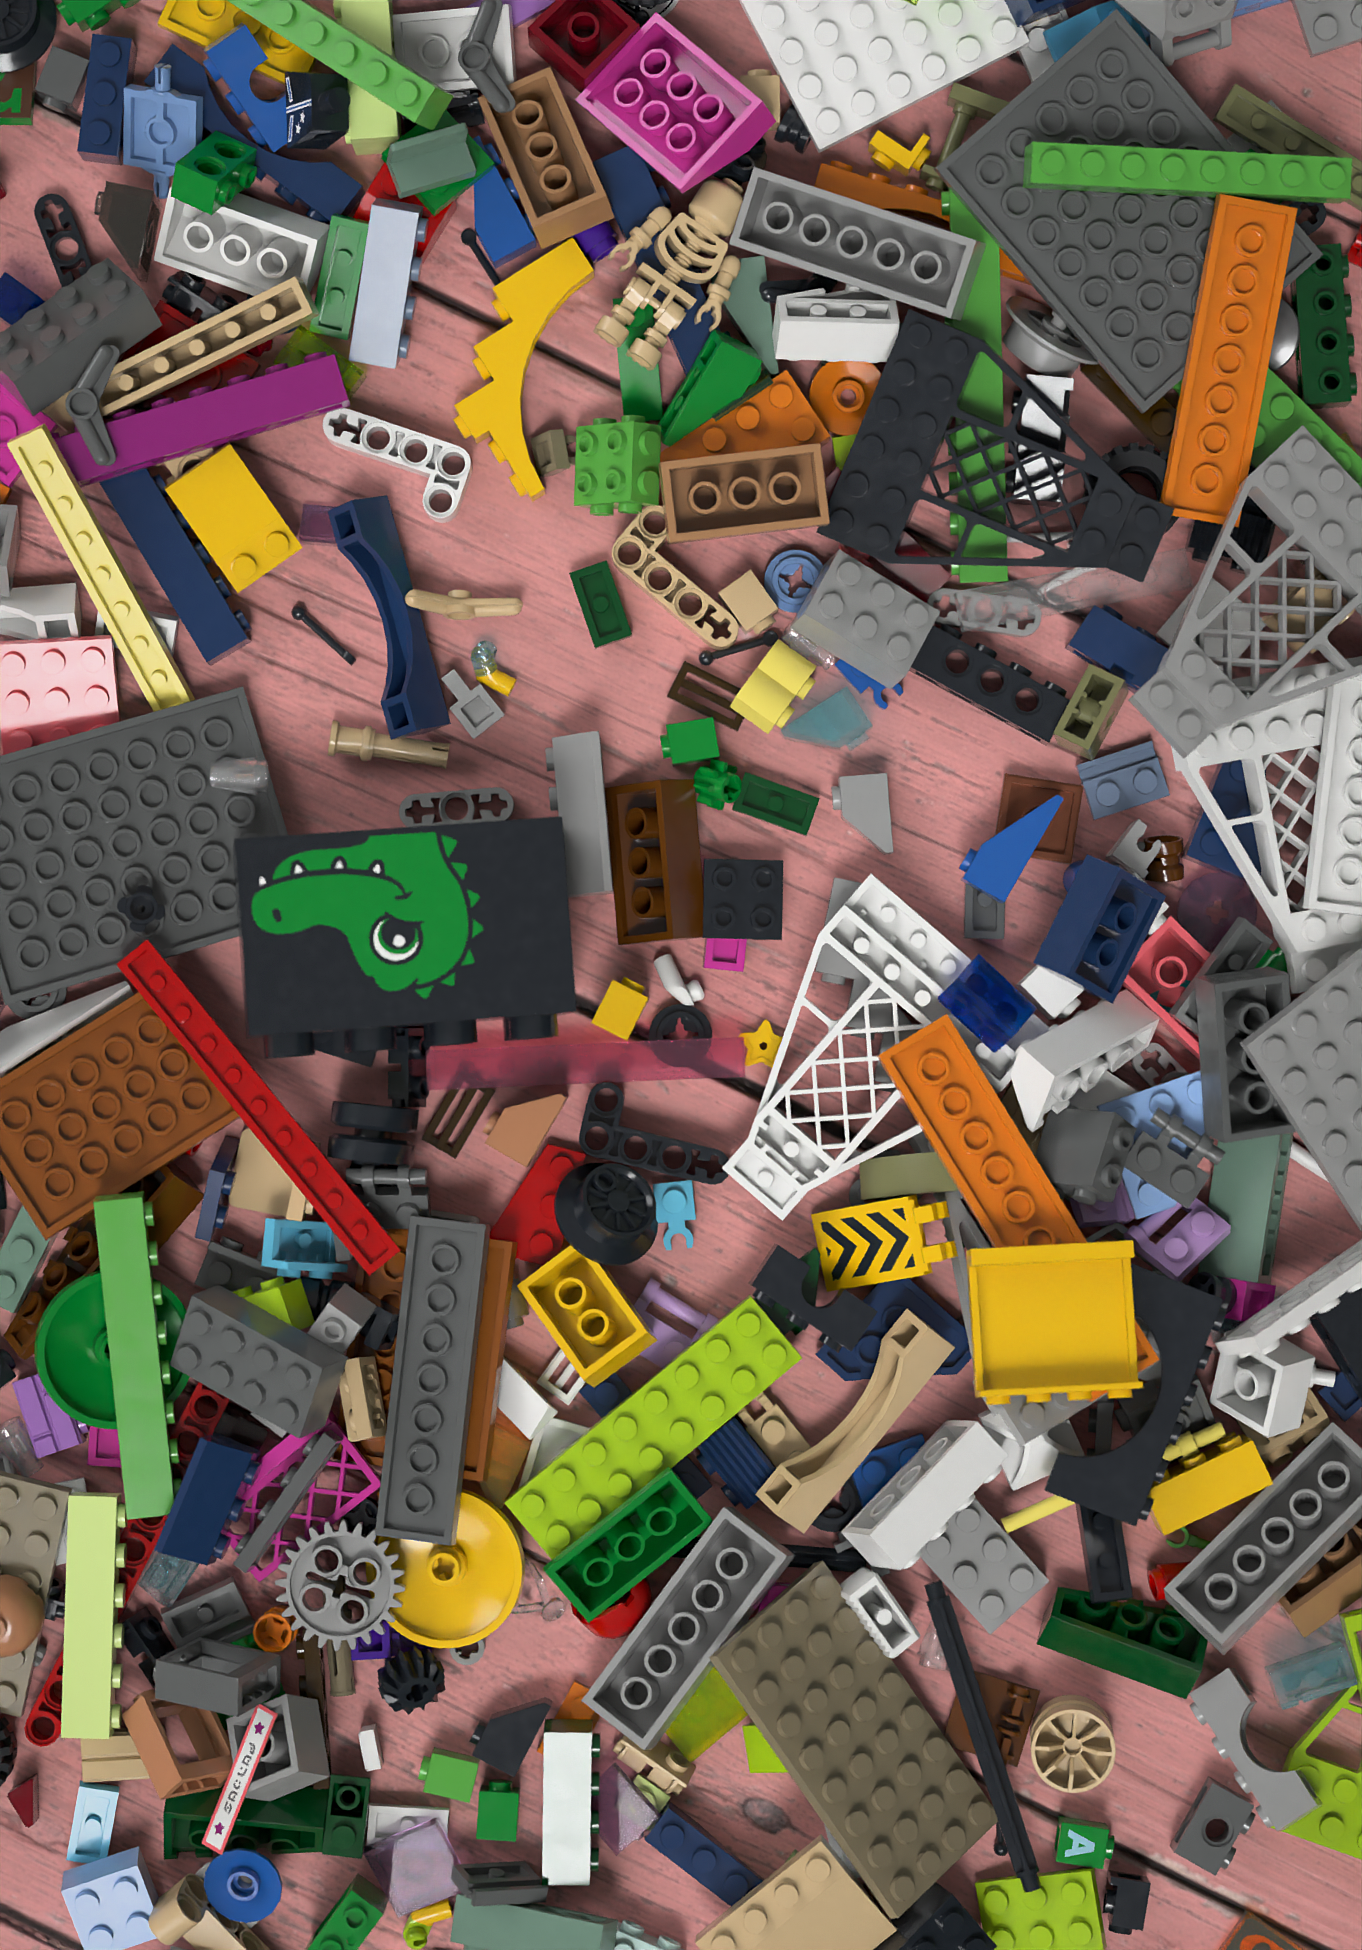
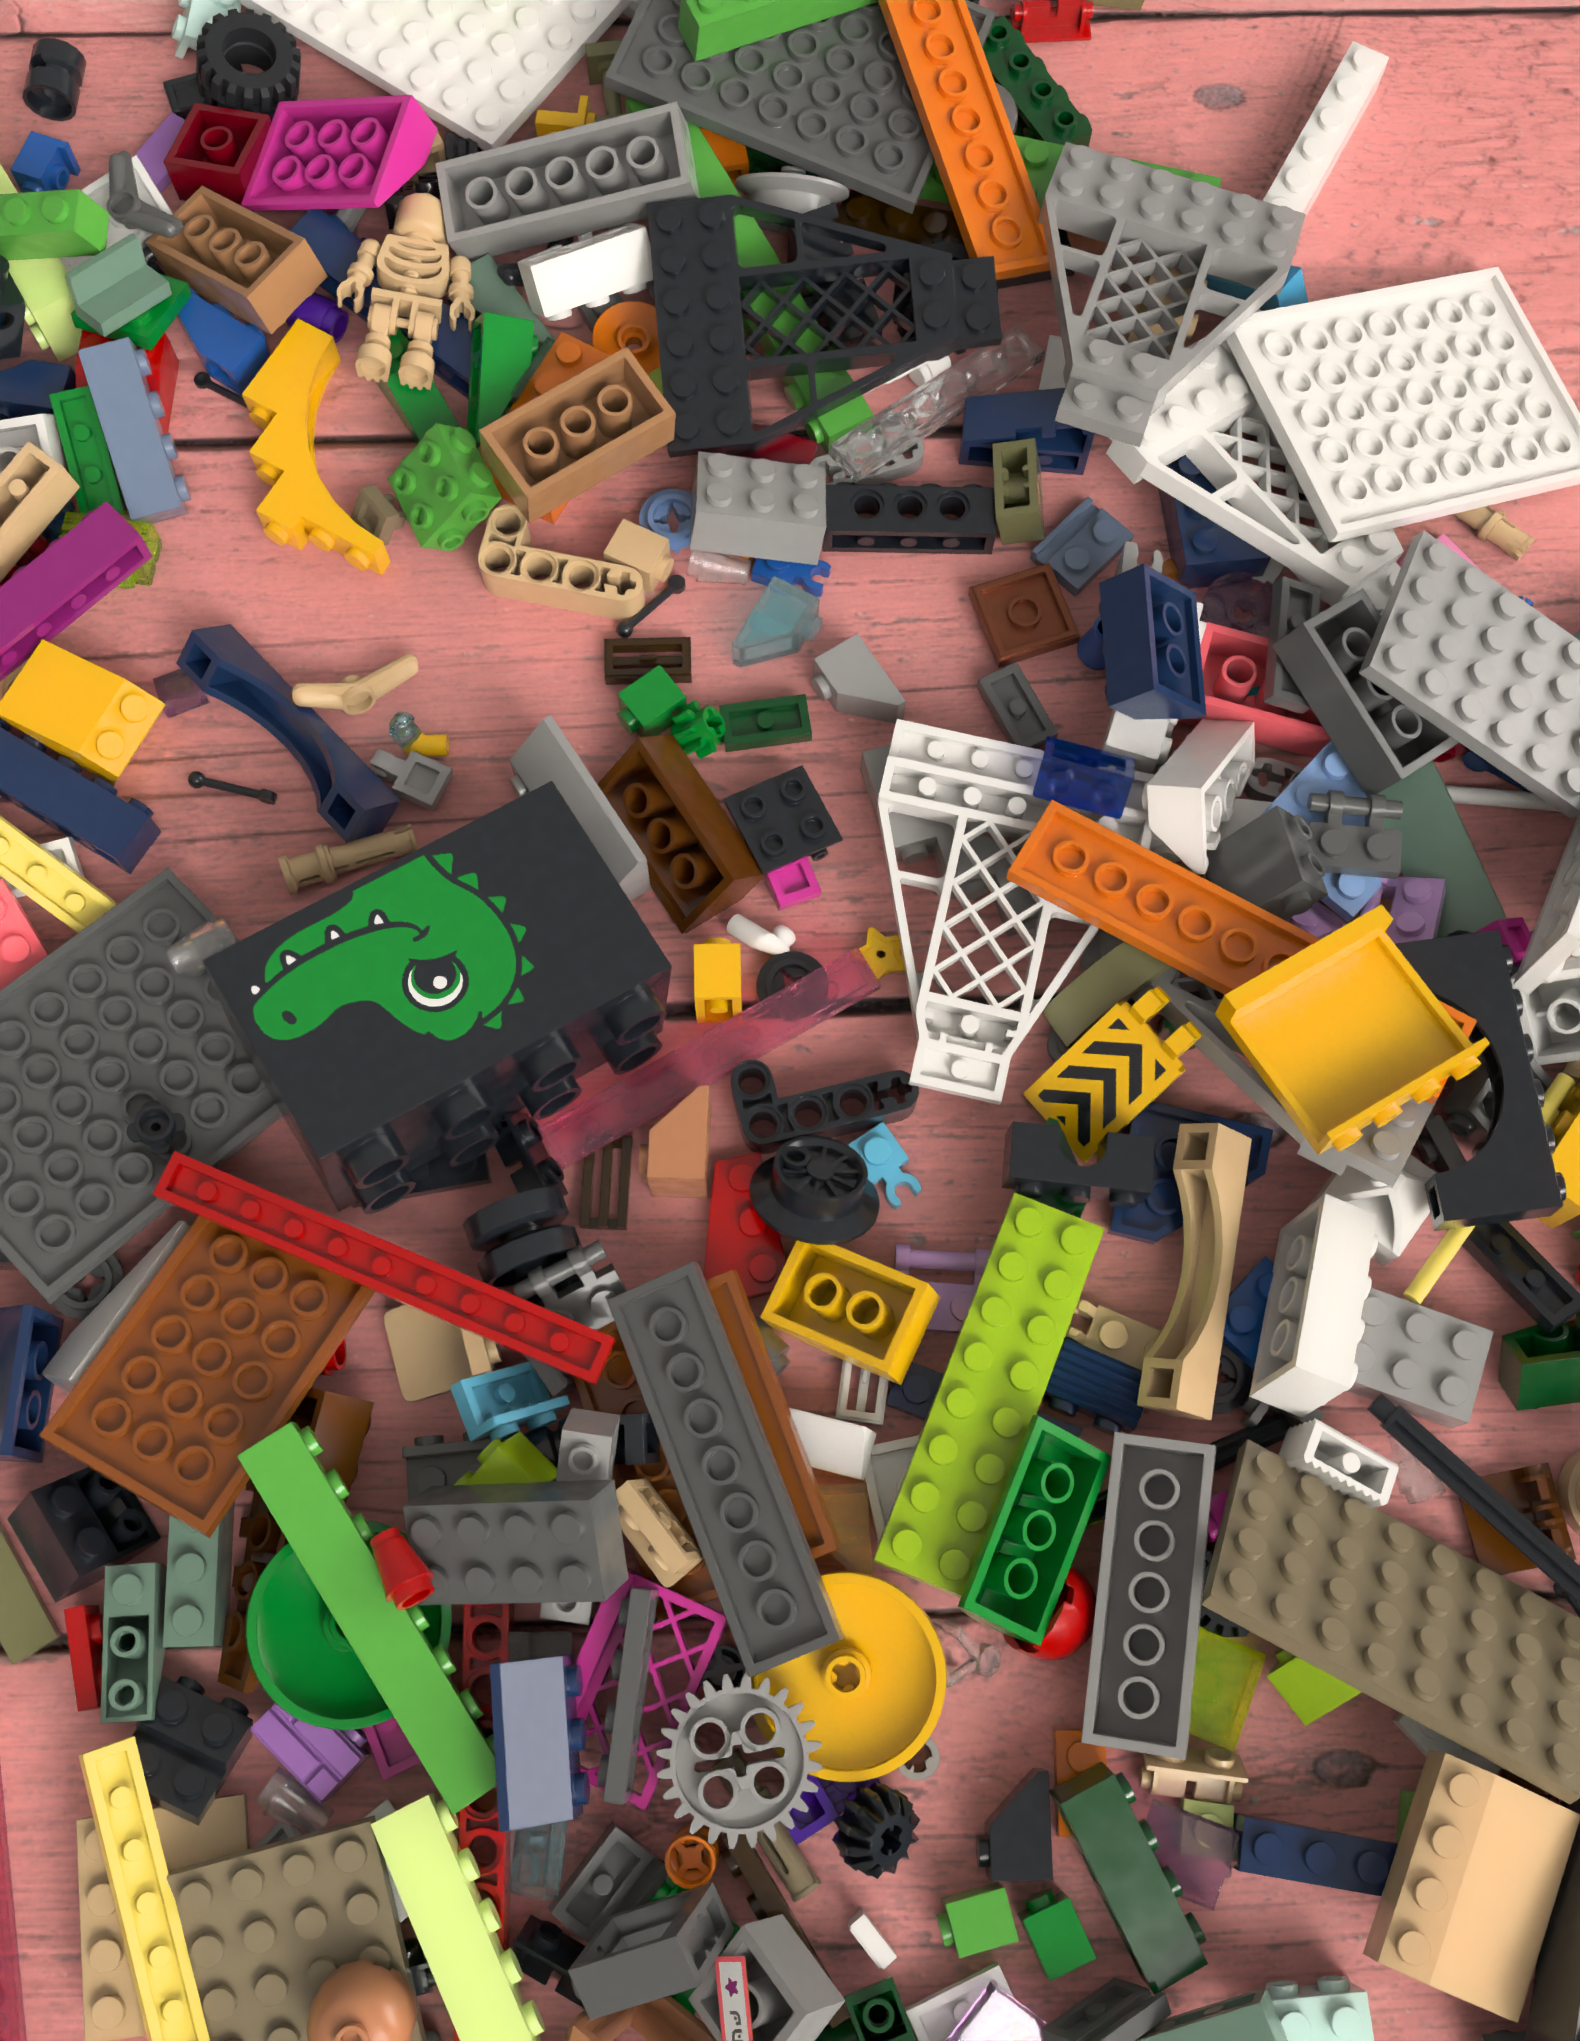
camera: 30 degrees left, 15 degrees down
dark blue wing [195,1136,240,1242] -> none
white beam [322,408,473,523] -> none
dark green plate [569,560,632,649] -> none
light yellow brick [730,639,817,734] -> none
blue slope [959,795,1064,904] -> none
black brick [1184,512,1276,574] -> none
none -> red cone [370,1527,435,1610]

